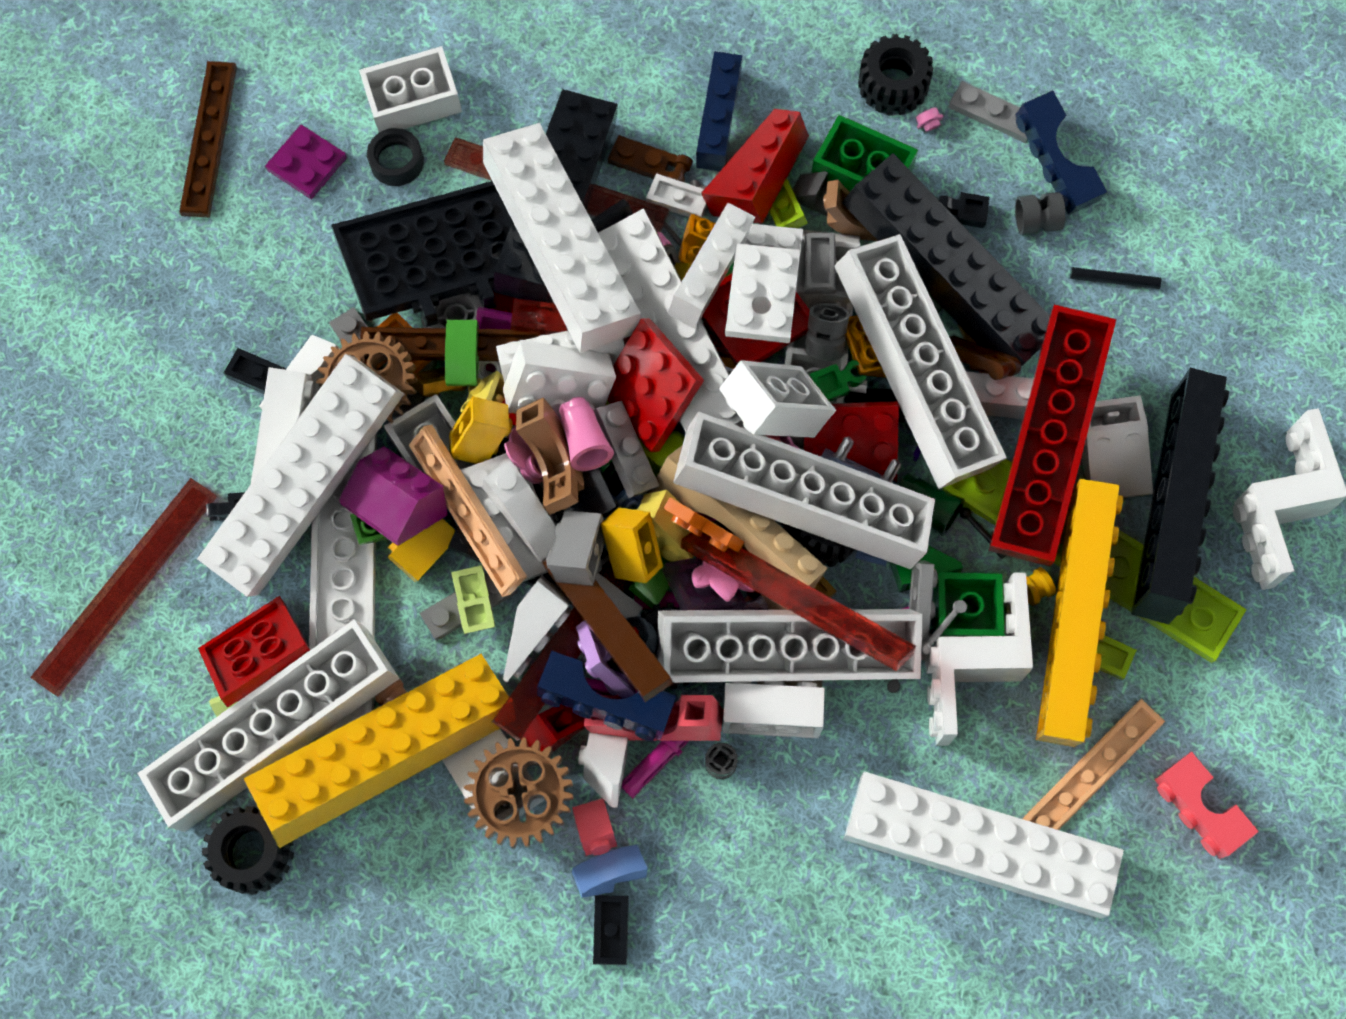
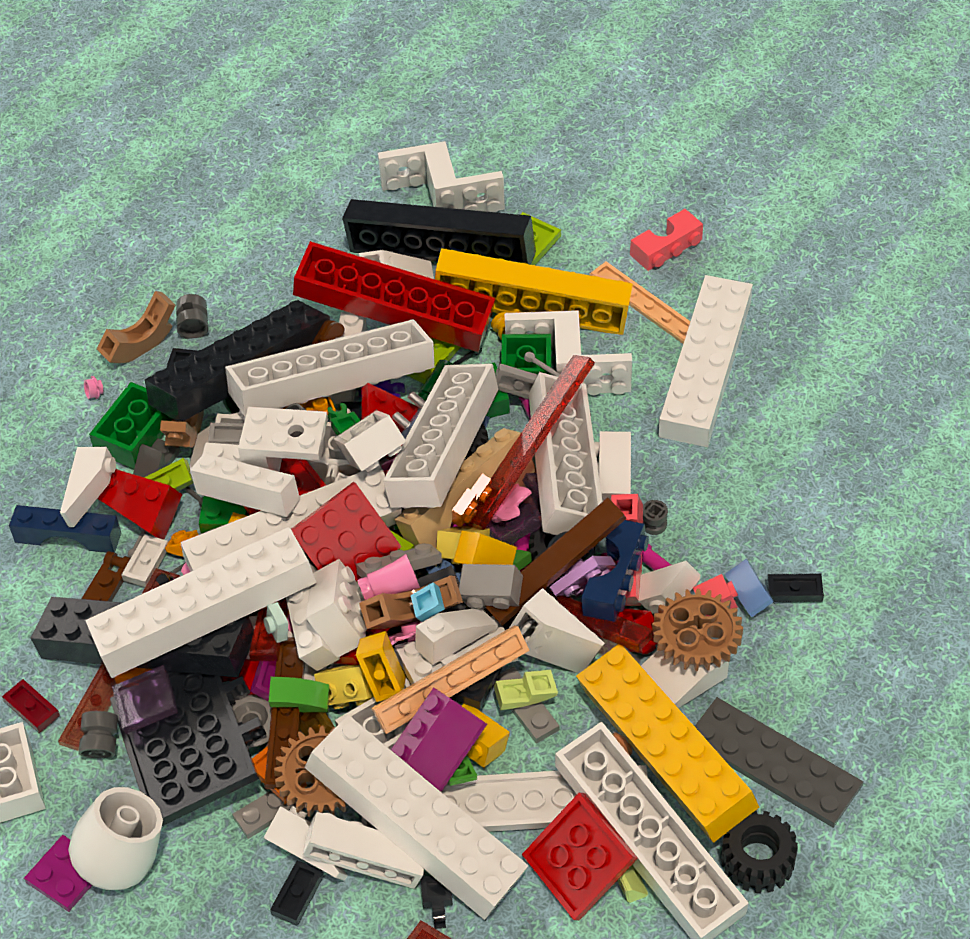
camera: 90 degrees left, 20 degrees down
black tyre [367,128,424,186] -> none
black tyre [858,34,933,115] -> none
light grey plate [948,81,1028,143] -> none
dark blue arch [1015,90,1107,215] -> none
black bar [1070,267,1162,289] -> none
none -> dark red plate [2,679,60,733]
none -> white slope [60,447,116,527]
none -> white piece [68,787,163,890]
none -> dark grey wheel [79,711,118,758]
none -> medium nougat arch [97,291,176,363]
none -> clear purple plate [112,665,178,734]
none -> light aqua plate [264,602,288,643]
none -> medium azure plate [411,583,445,622]
none -> dark grey plate [695,697,864,828]

